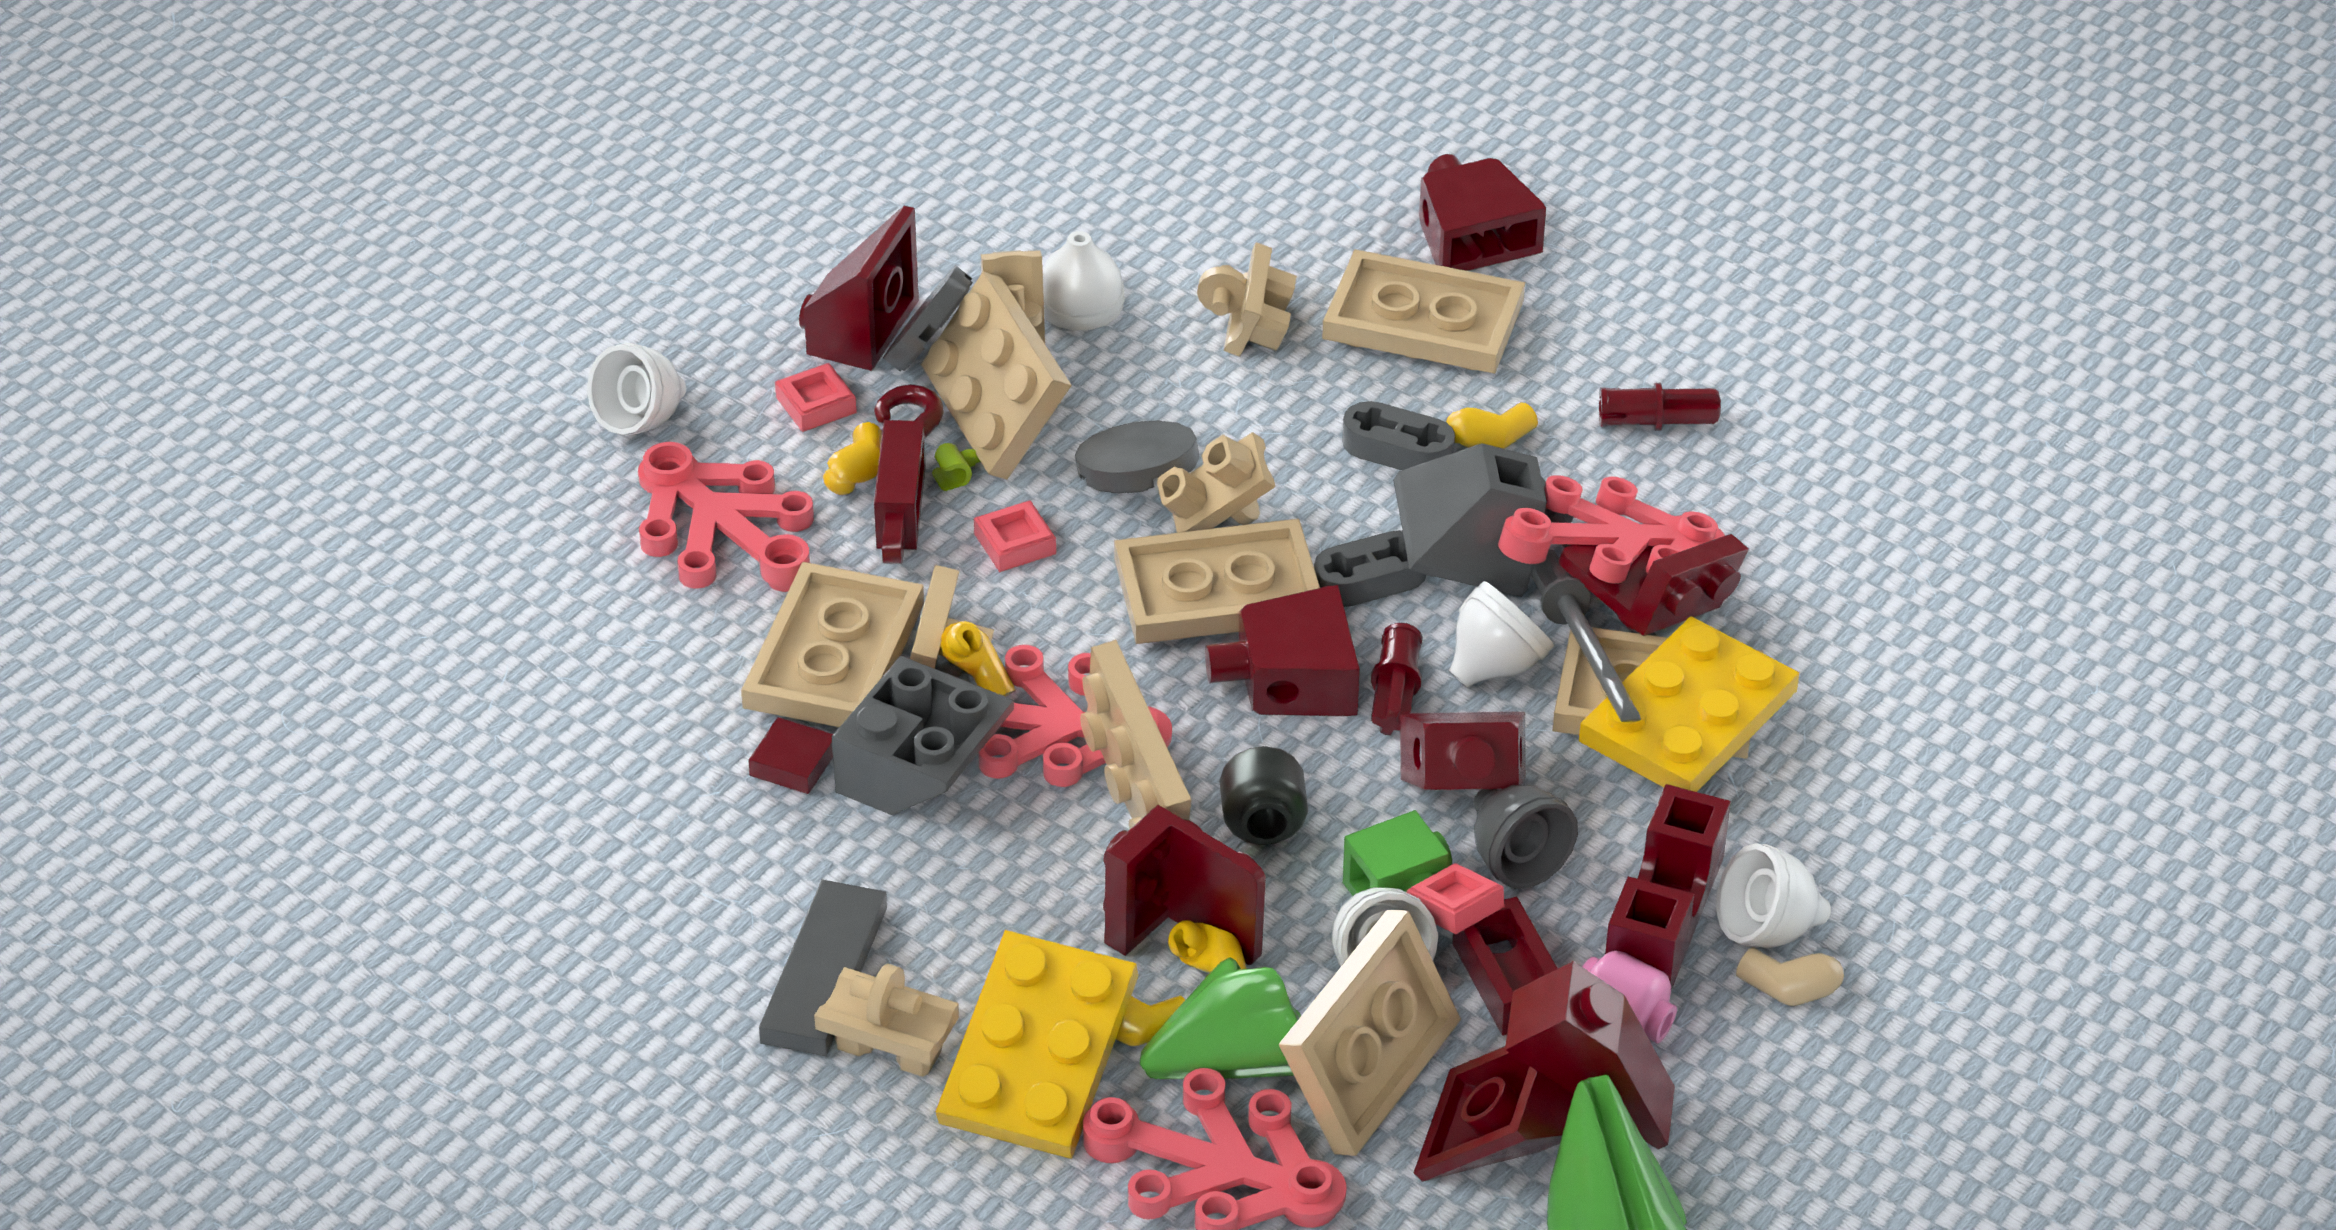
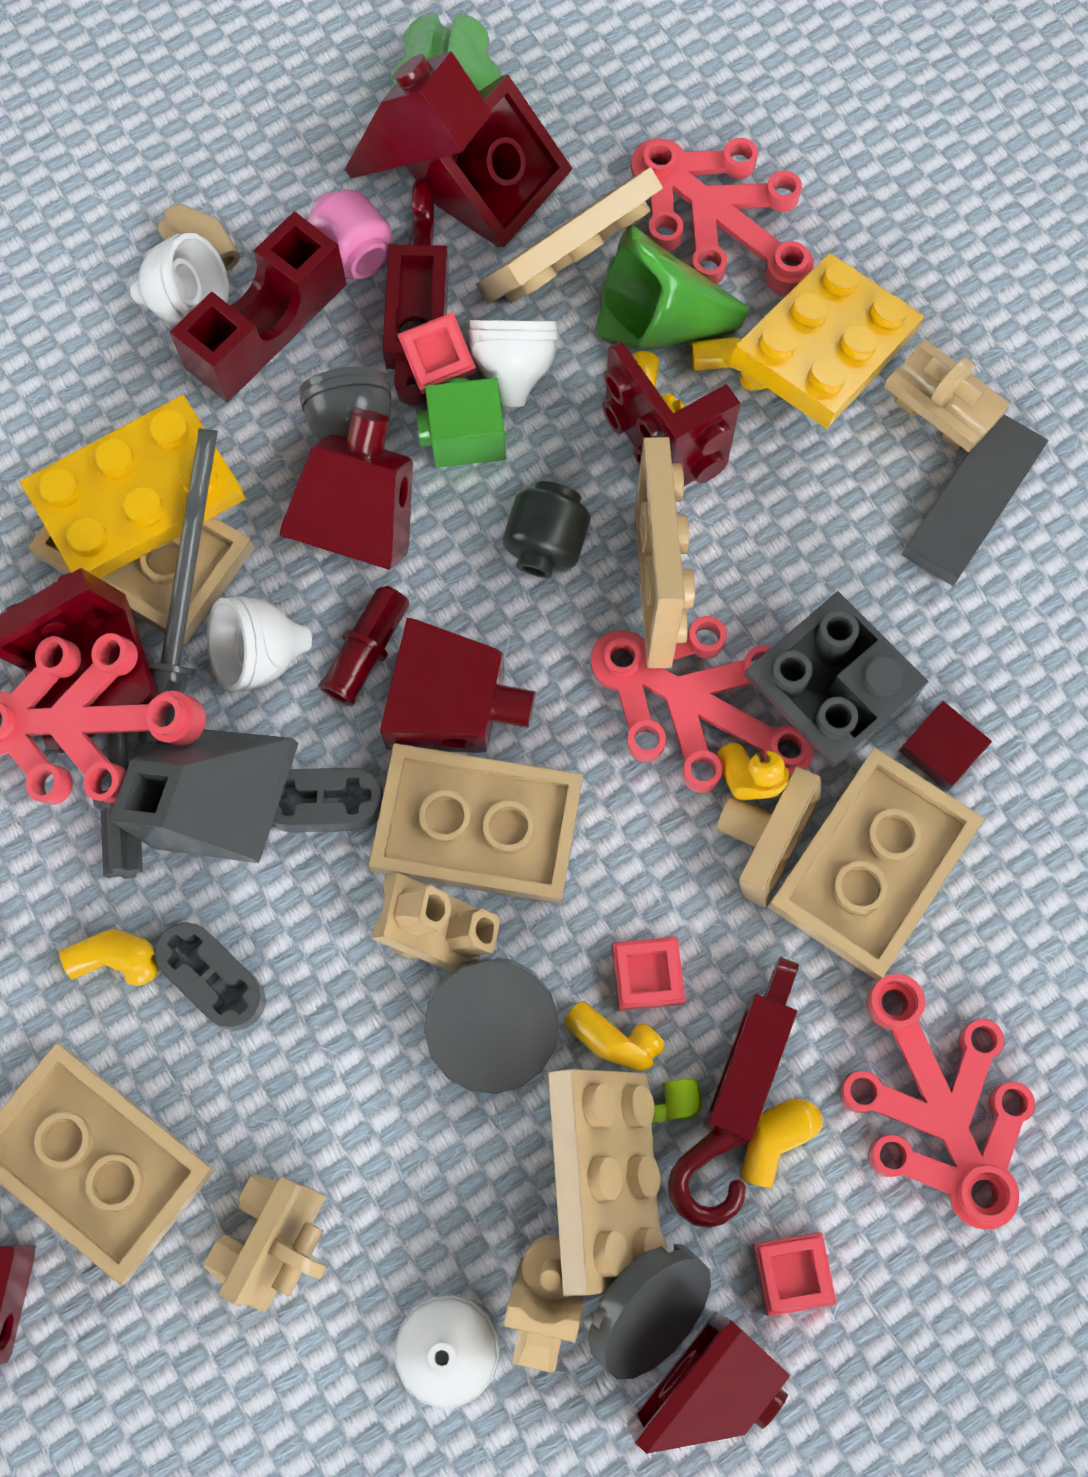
camera: 160 degrees left, 30 degrees up
white helmet [587,343,686,436] -> none
none -> yellow arm [563,1001,665,1072]

